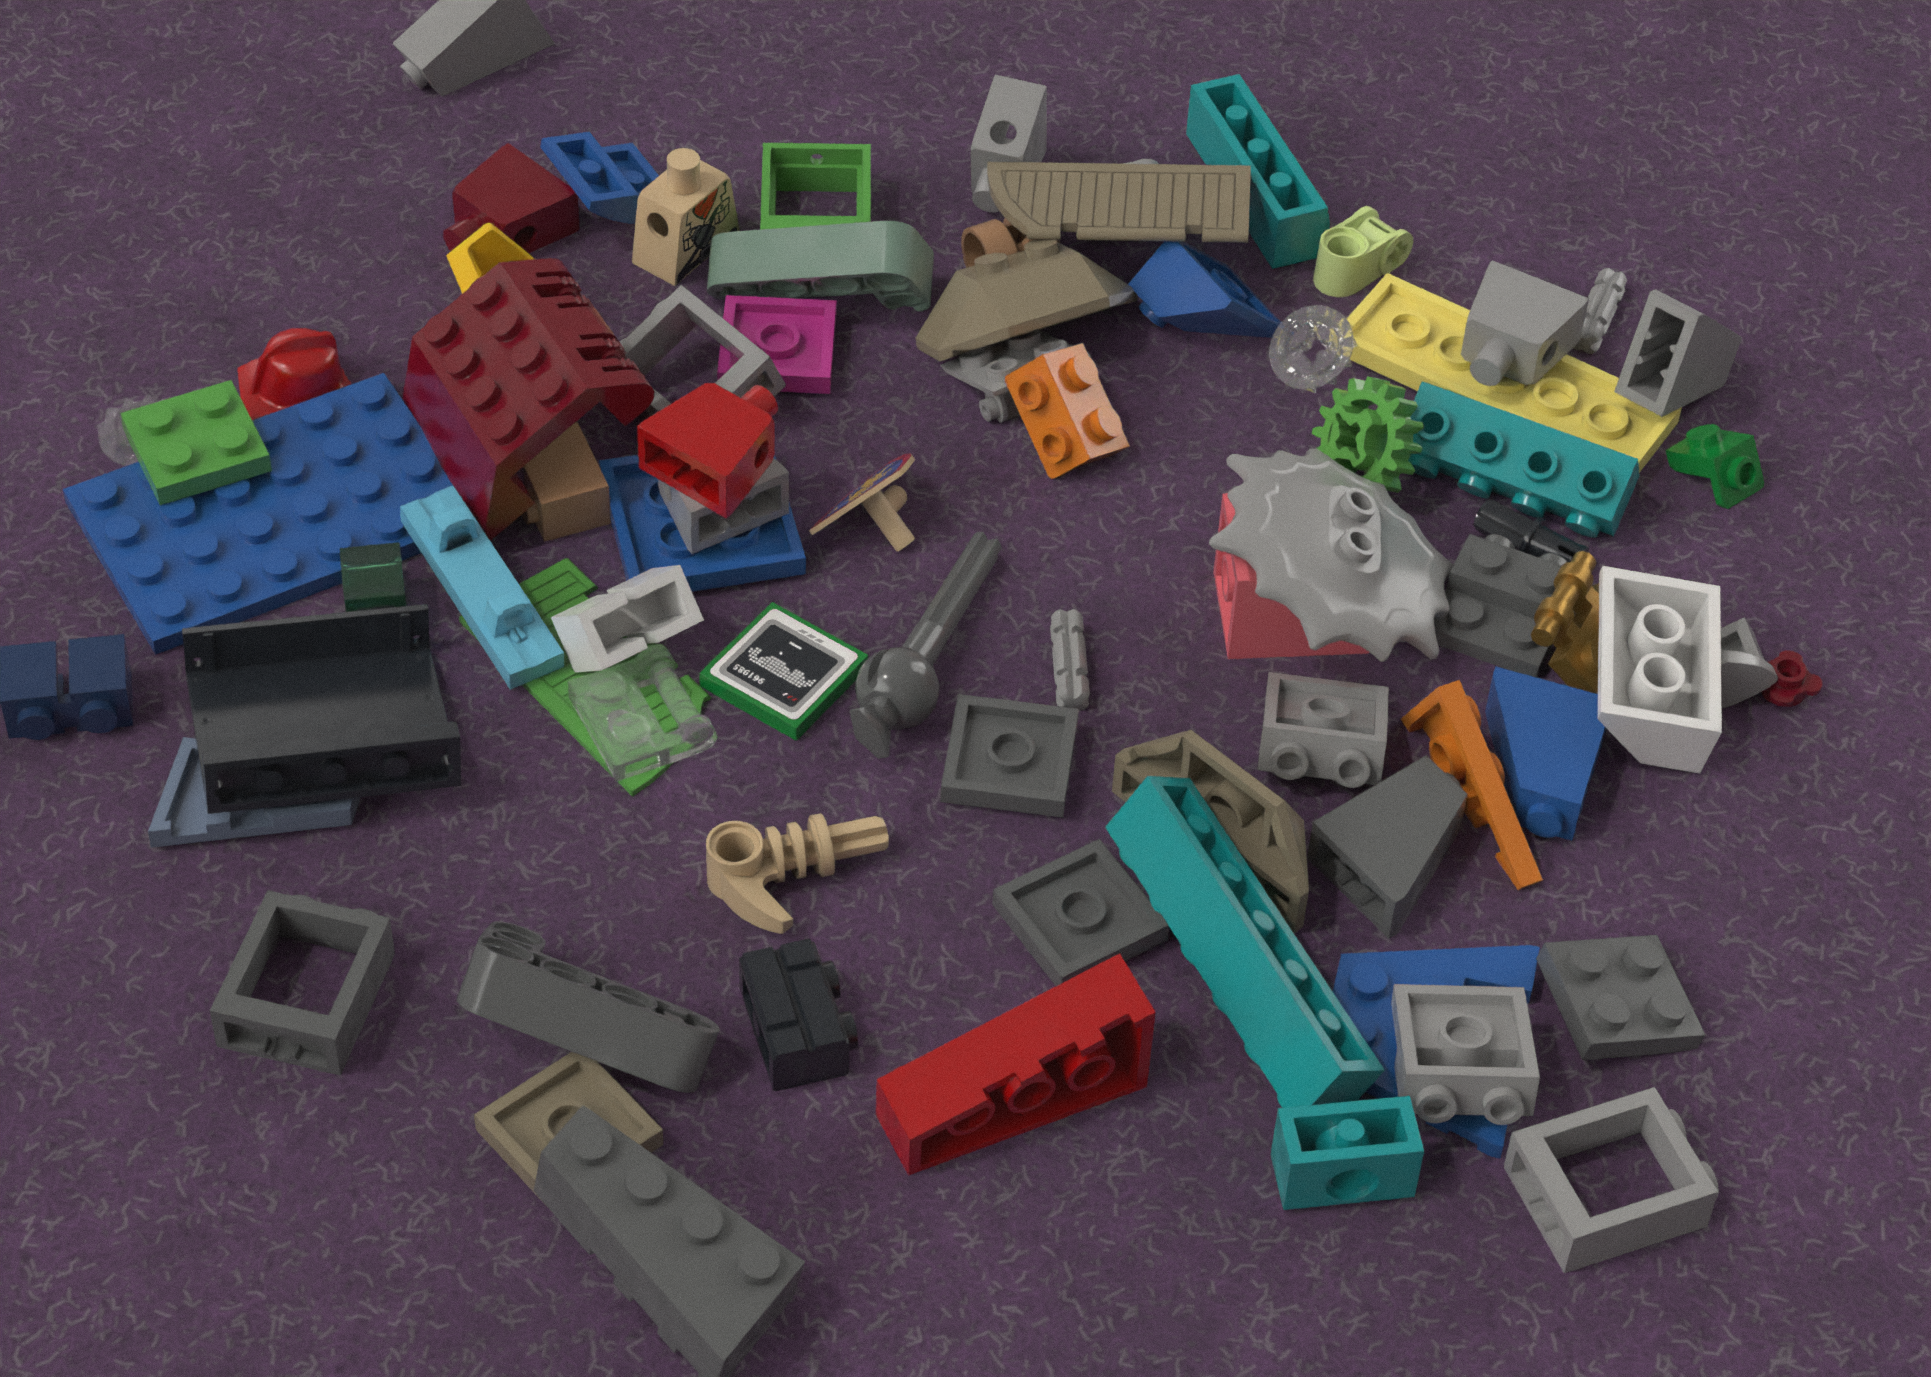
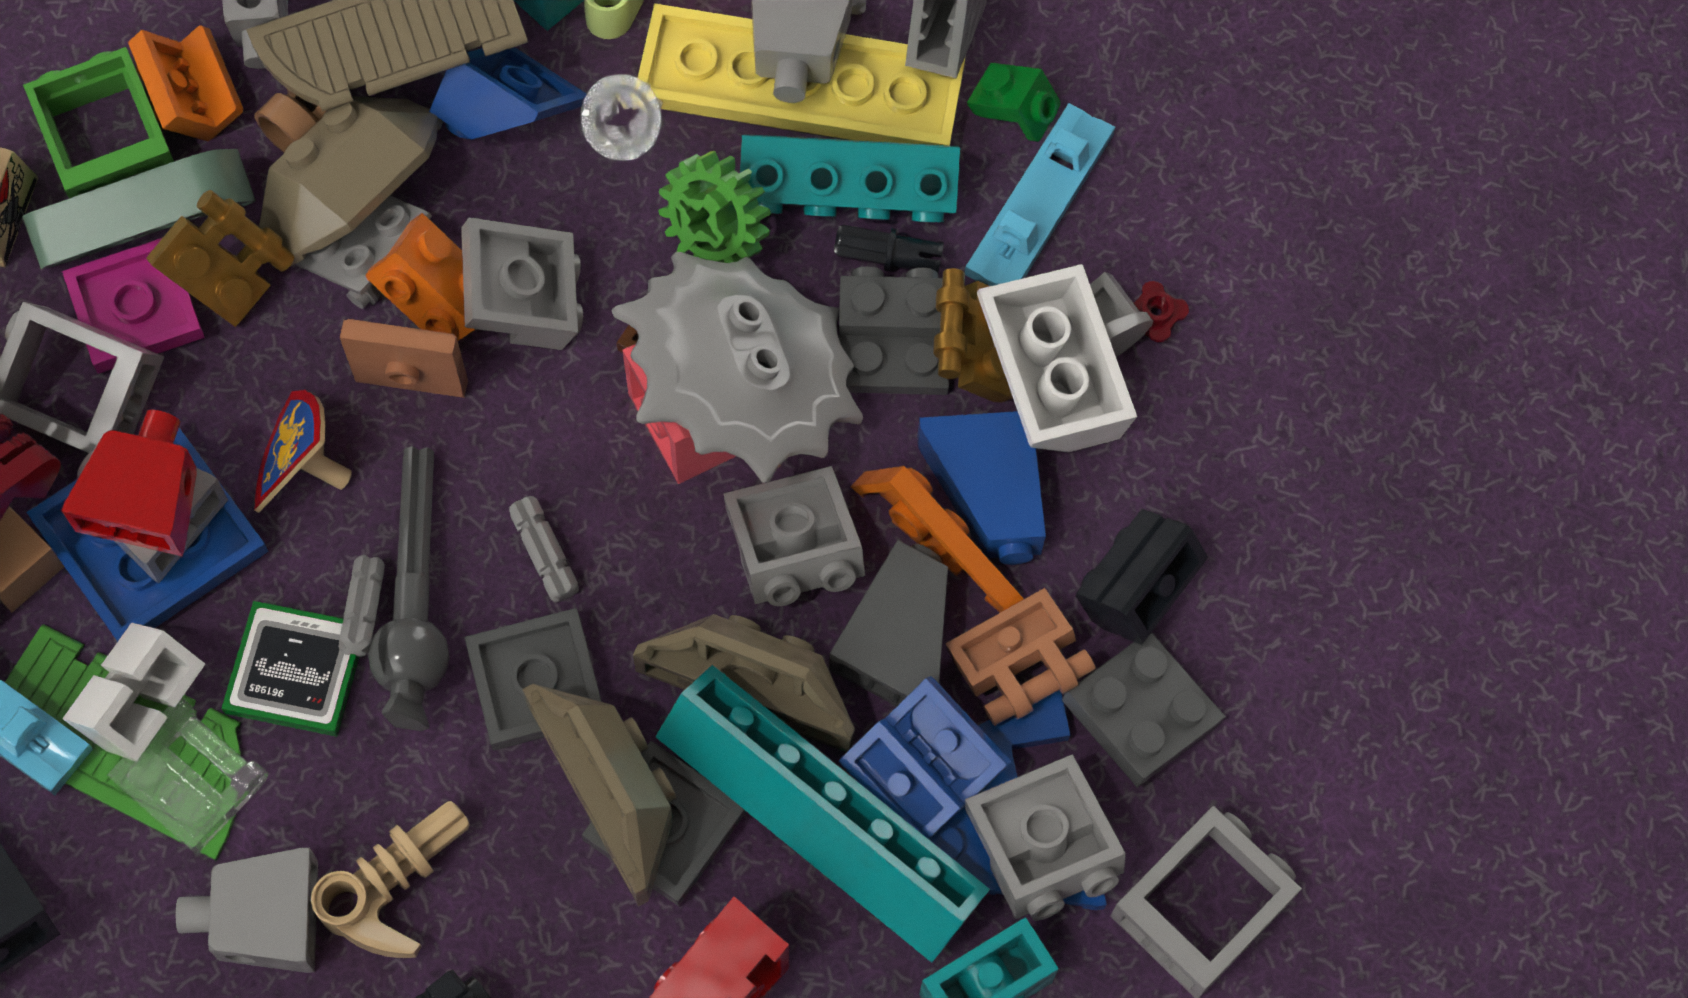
camera: 25 degrees left, 20 degrees up
none -> orange bracket [128,26,243,141]
none -> pearl gold plate [146,190,295,327]
none -> light grey torso [176,848,318,973]
none -> light grey axle [338,555,385,657]
none -> nougat plate [340,319,468,398]
none -> light grey plate [461,218,583,350]
none -> dark tan wedge [522,684,677,907]
none -> blue slope [839,676,1012,839]
none -> nougat plate [945,588,1096,726]
none -> medium azure hinge [965,103,1115,286]
none -> black brick [1075,509,1208,645]

